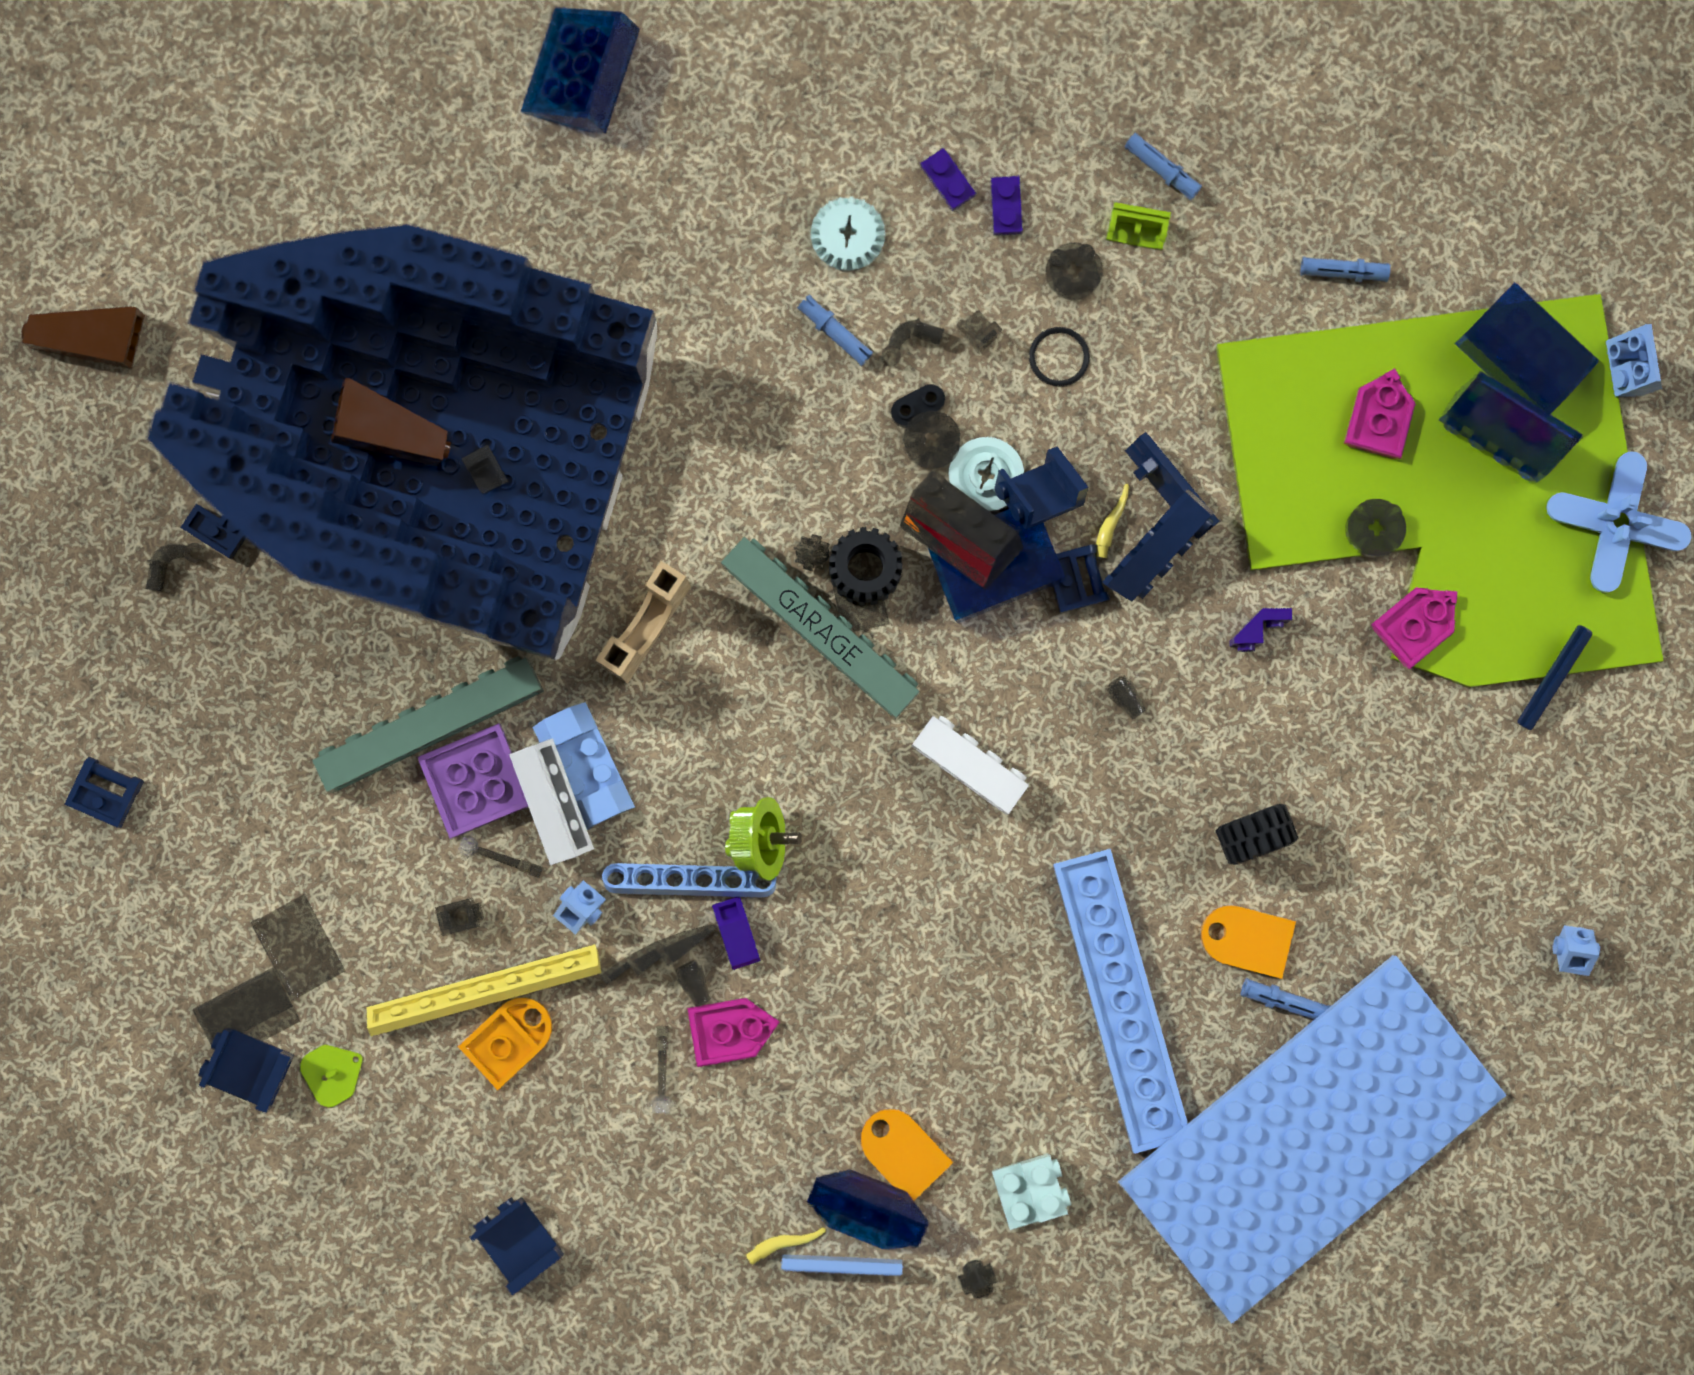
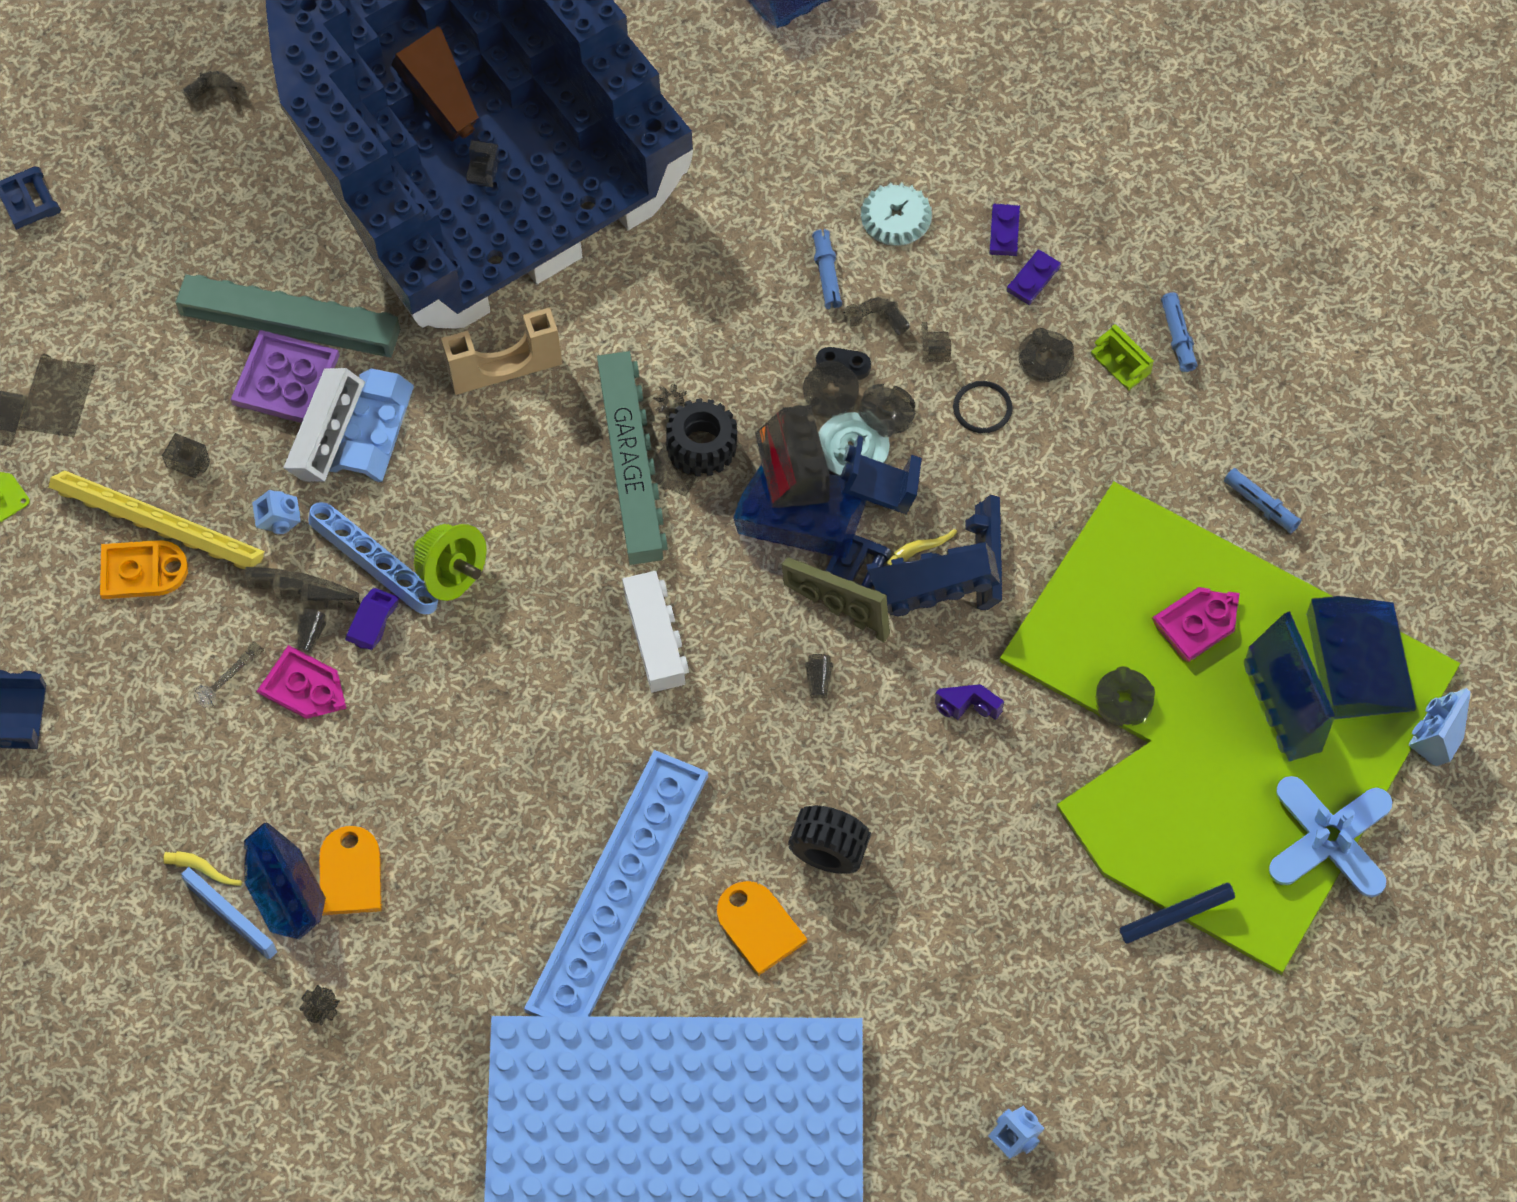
camera: 40 degrees right, 20 degrees down
dark blue plate [180,503,246,560] -> none
clear smoke piece [458,832,543,878] -> none
light aqua plate [992,1153,1071,1230] -> none
medium blue pin [1241,978,1330,1020] -> none
dark pink tile [1371,587,1457,669] -> none
none -> olive wing [781,557,890,643]
none -> clear smoke plate [858,384,916,437]

